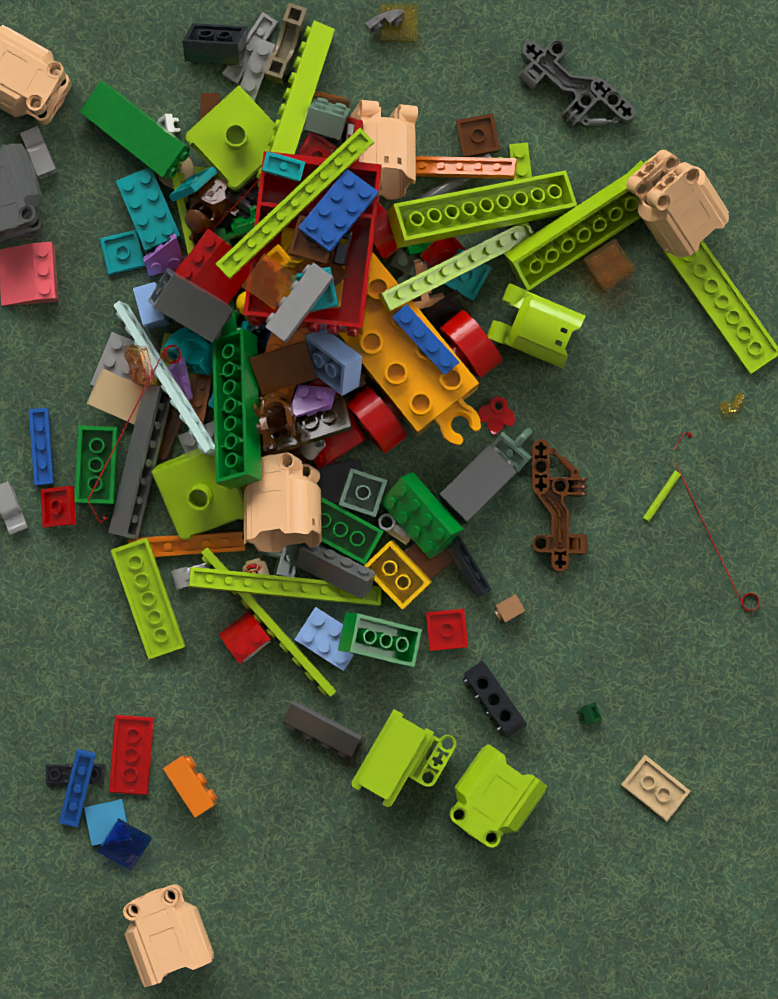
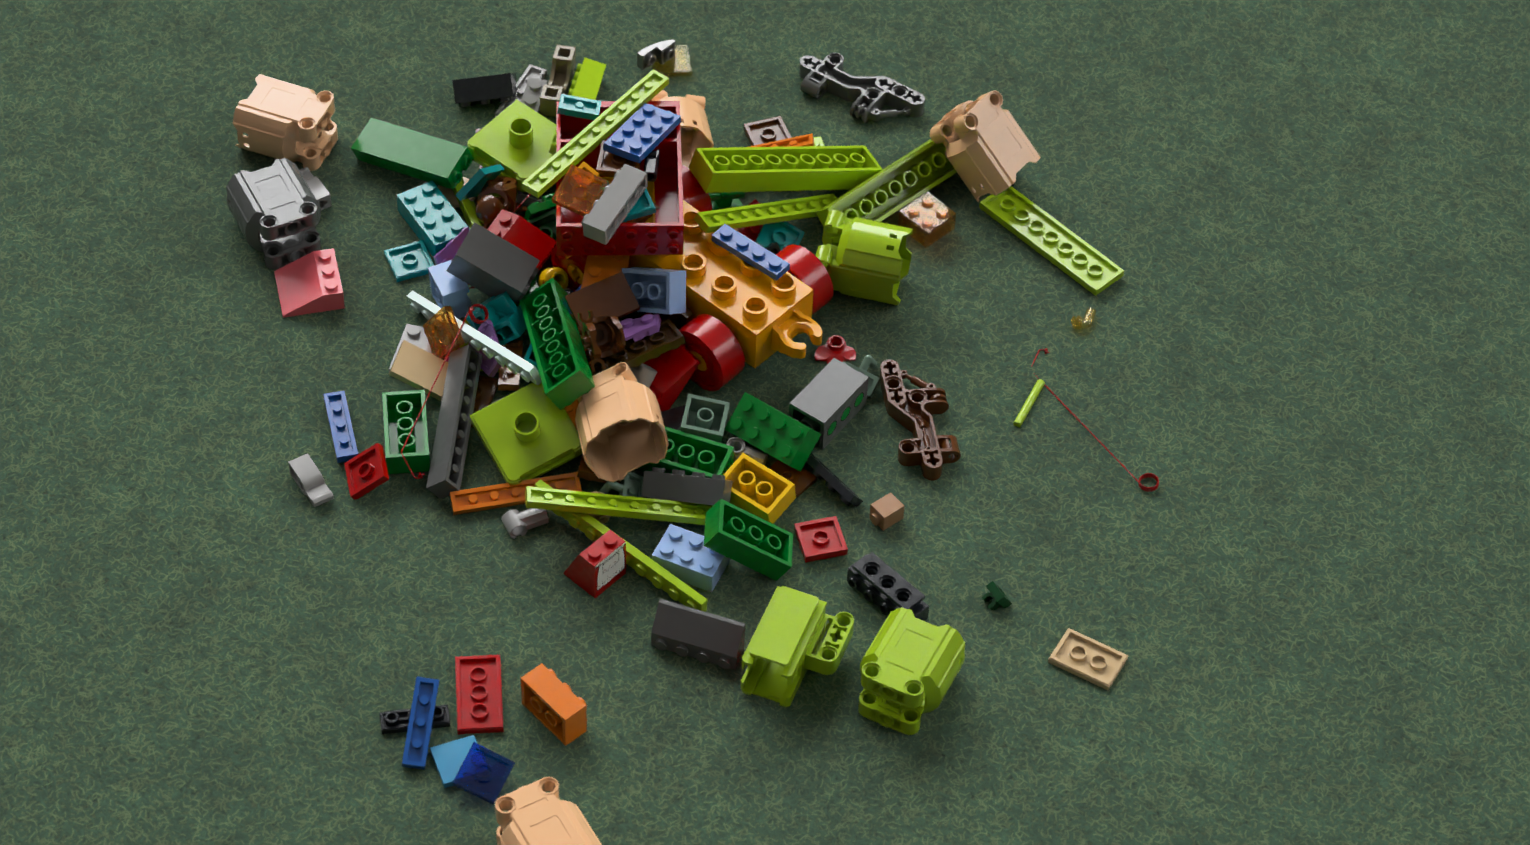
camera: 15 degrees left, 35 degrees down
lime plate [111,537,186,659] -> none

